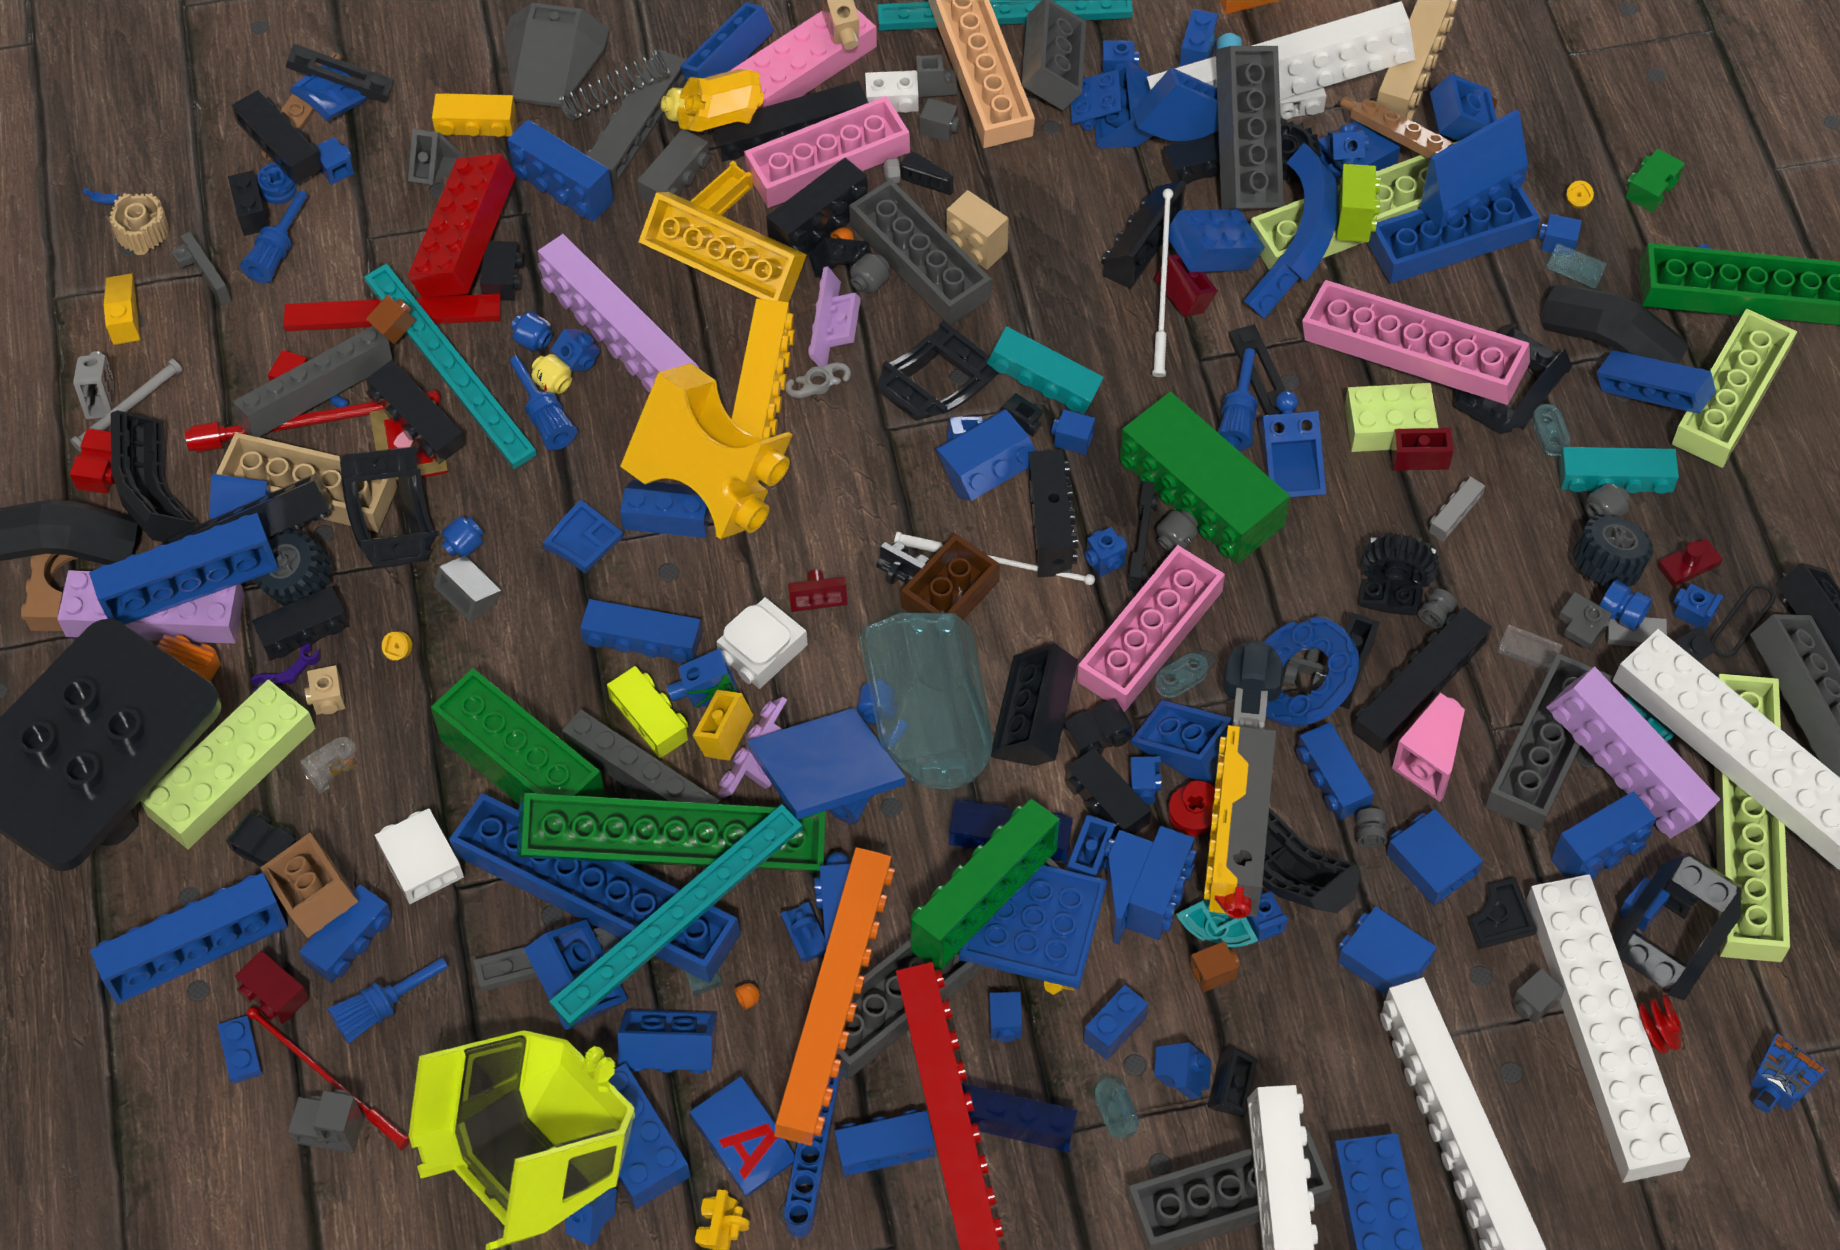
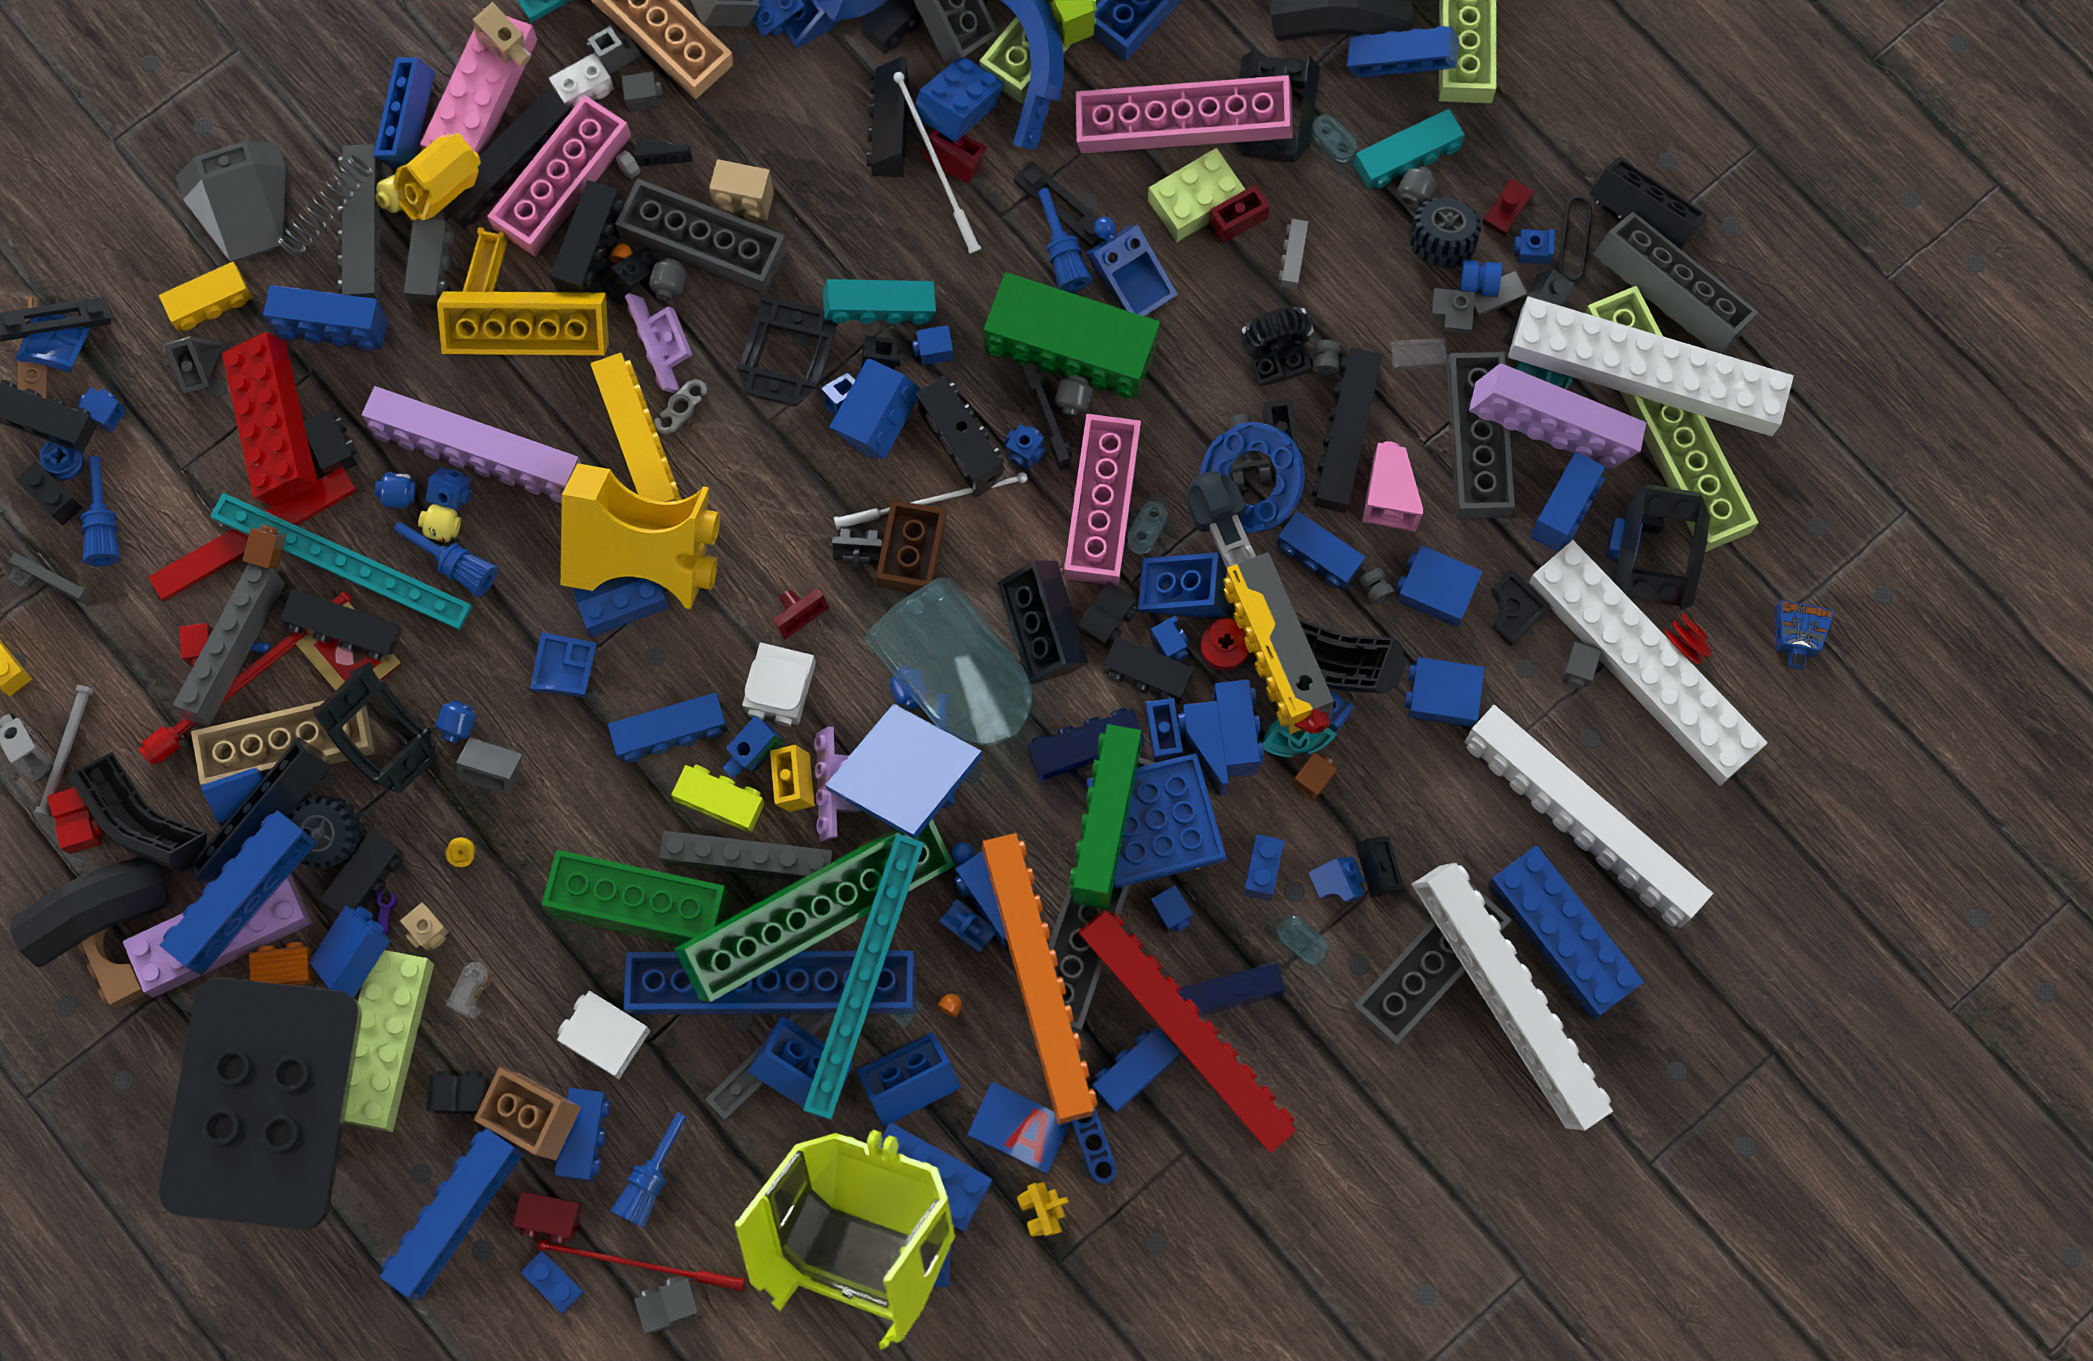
camera: 30 degrees left, 15 degrees up
none -> blue brick [309,905,390,998]

